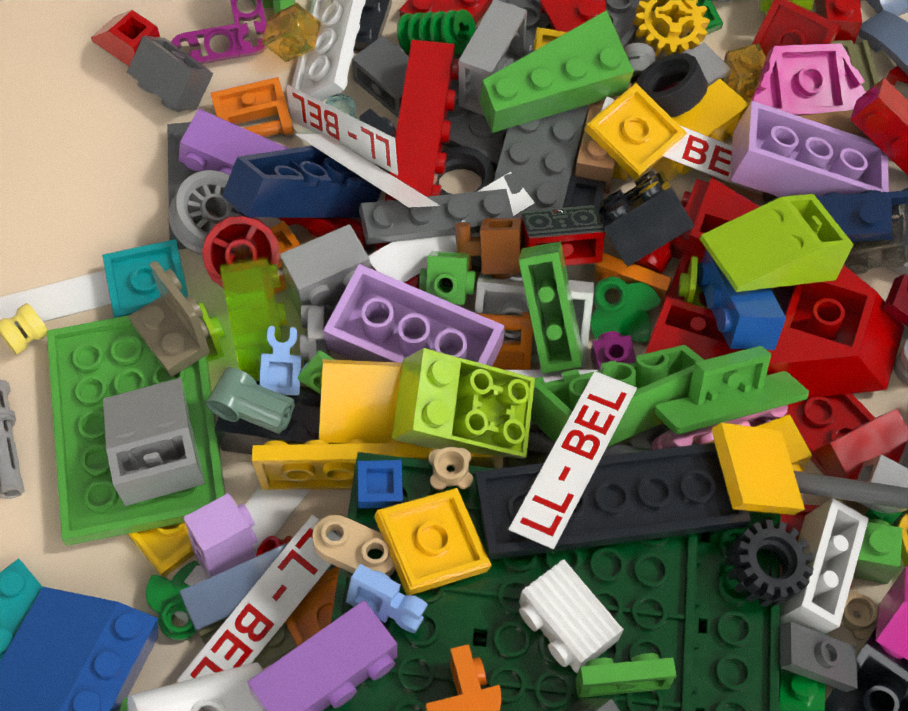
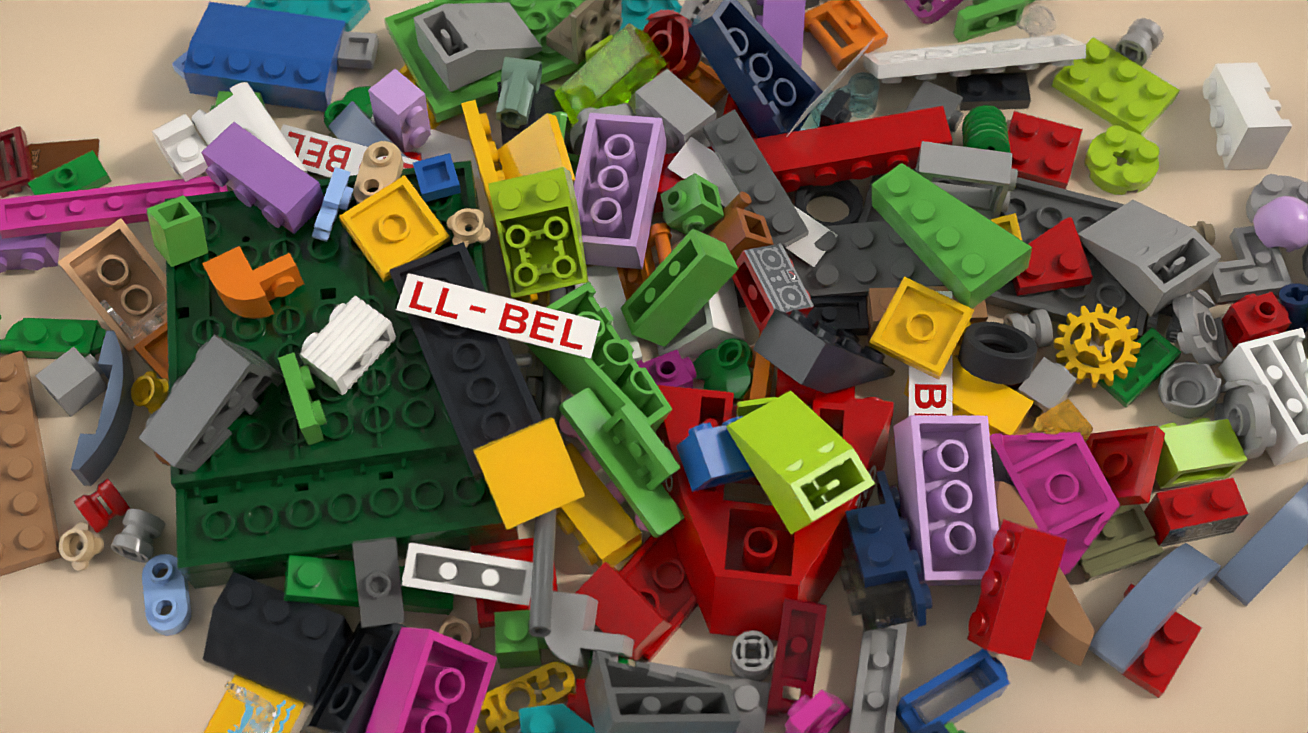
camera: 75 degrees right, 0 degrees up
light blue plate [259,326,301,396] -> none
clear yellow brick [262,3,321,63] -> none
white sticker [295,134,440,207] -> none
black tyre [725,520,814,607] -> none
none -> light grey plate [337,31,379,69]

